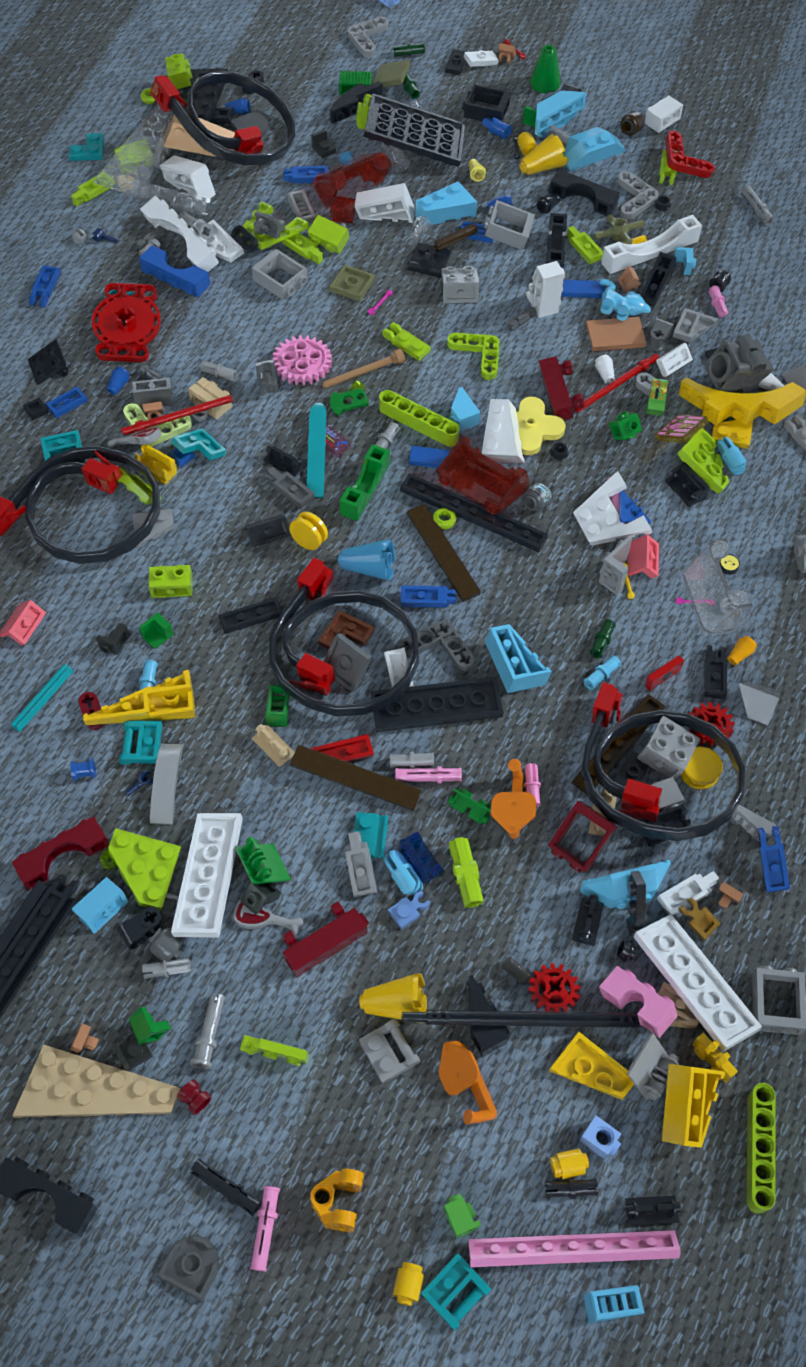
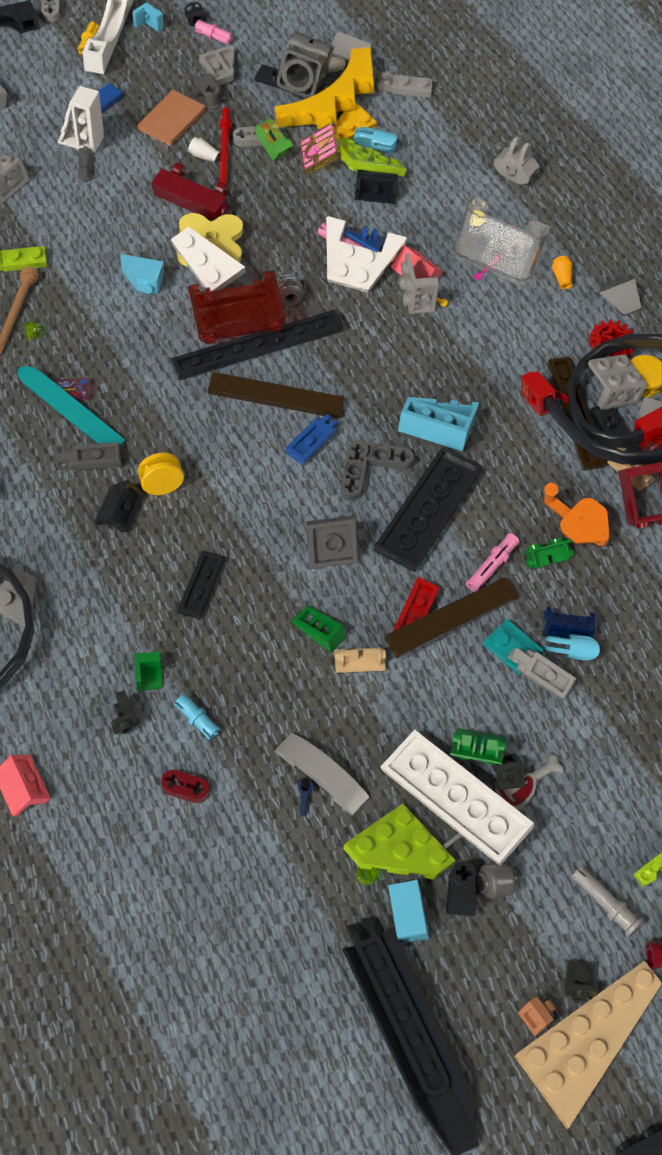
camera: 55 degrees left, 0 degrees up
teal axle [11,664,73,732] -> none
dark red arch [11,816,110,891] -> none
blue bush [70,758,96,781] -> none
yellow wedge [83,670,196,725] -> none
teal plate [119,721,163,765] -> none
green panel [129,1007,171,1044] -> none
light grey axle [142,958,191,979] -> none
lime brick [149,565,192,598] -> none
black hinge [263,445,306,477] -> none
black piece [269,557,419,717] -> none
dark red brick [282,901,369,978] -> none
copper plate [318,610,375,650] -> none
green piece [330,388,369,416] -> none
dark azure cone [338,540,395,580] -> none
green arch [339,444,390,521] -> none
light grey pin [375,422,400,449] -> none
lime beam [379,390,460,447] -> none
white plate [384,648,414,687] -> none
medium blue plate [388,891,430,930] -> none
light grey pin [390,751,434,769] -> none
blue tile [409,446,450,469] -> none
lime piece [433,508,457,530] -> none
lime beam [447,333,500,380] -> none
lime piece [449,837,484,908] -> none
bright pink axle [524,763,541,807] -> none
black arch [546,213,567,269] -> none
black plate [550,442,569,460] -> none
lime hinge [566,226,603,265] -> none
medium azure pin [584,655,621,690] -> none
dark green pin [589,619,616,659] -> none
olive bar [594,214,645,245] -> none
medium azure animal [600,279,651,321] -> none
green brick [608,411,642,440] -> none
nougat tile [617,266,641,292] -> none
black slope [640,252,677,307] -> none
red tile [645,655,685,691] -> none
white plate [656,343,693,377] -> none
black hinge [704,645,727,699] -> none

